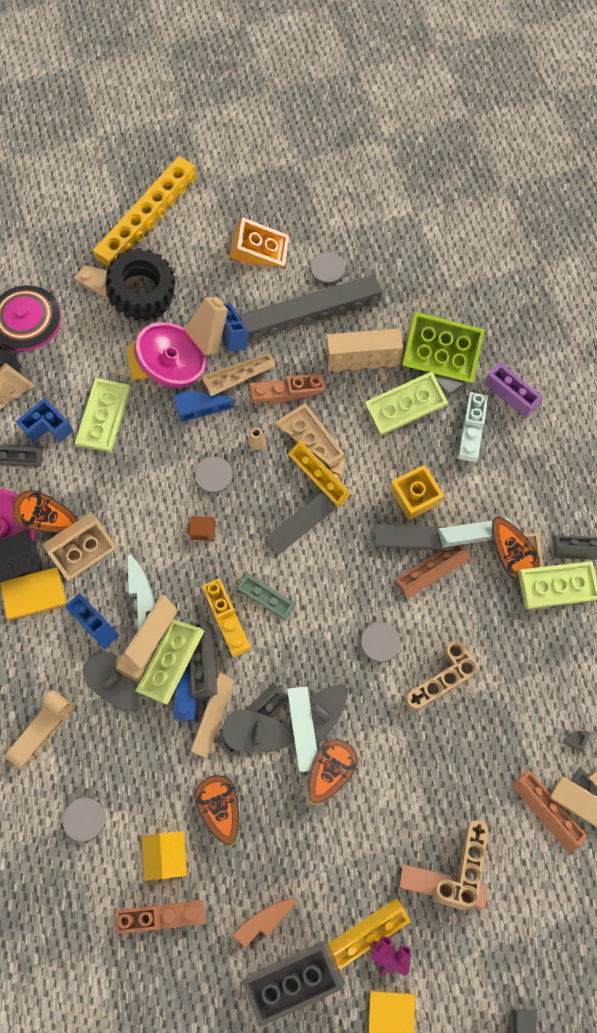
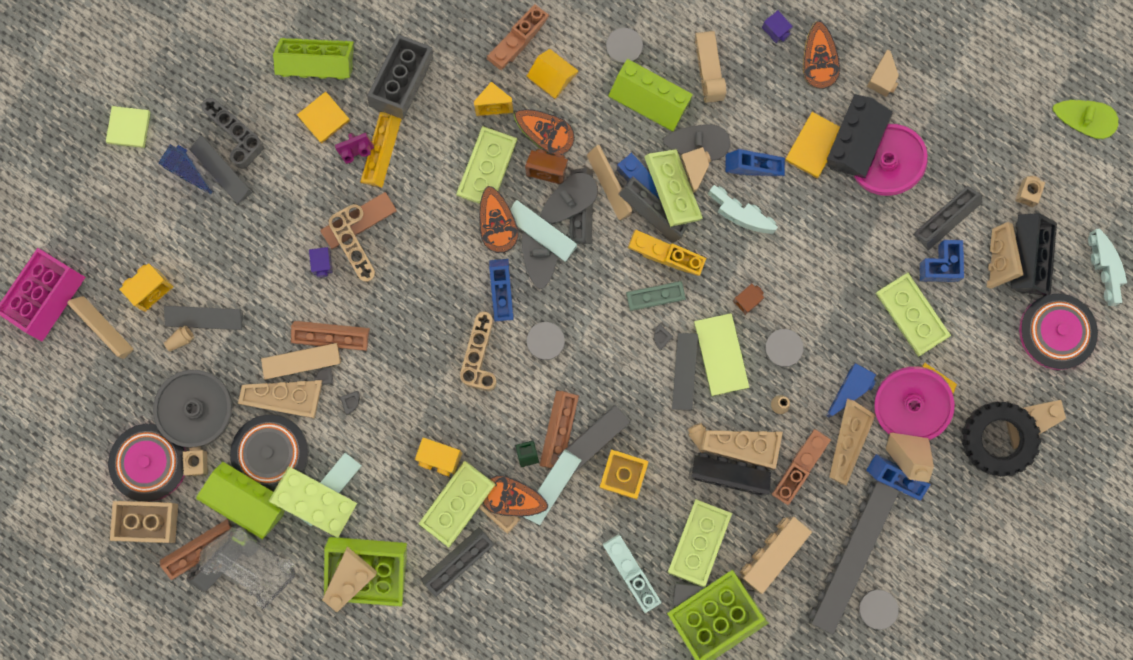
camera: 135 degrees right, 10 degrees up
shield [12,490,78,533] -> none
tan slope [42,512,117,581] -> none
yellow brick [93,156,197,267] -> none
tan slope [124,594,177,670] -> none
light orange slope [229,217,289,267] -> none
nougat slope [232,897,297,948] -> none
yellow slope [288,440,351,507] -> none
medium lavender brick [484,362,543,418] -> none
none -> dark purple brick [309,247,333,277]
none -> yellow brick [415,437,462,477]
none -> yellowish green tile [456,126,518,204]
none -> yellow slope [474,82,513,116]
none -> blue slope [489,259,514,321]
none -> dark green slope [515,440,539,468]
none -> dark orange slope [525,149,568,184]
none -> lime slope [608,59,693,132]
none -> dark grey tile [654,324,673,351]
none -> black slope [688,453,771,496]
none -> yellowish green tile [694,313,749,396]

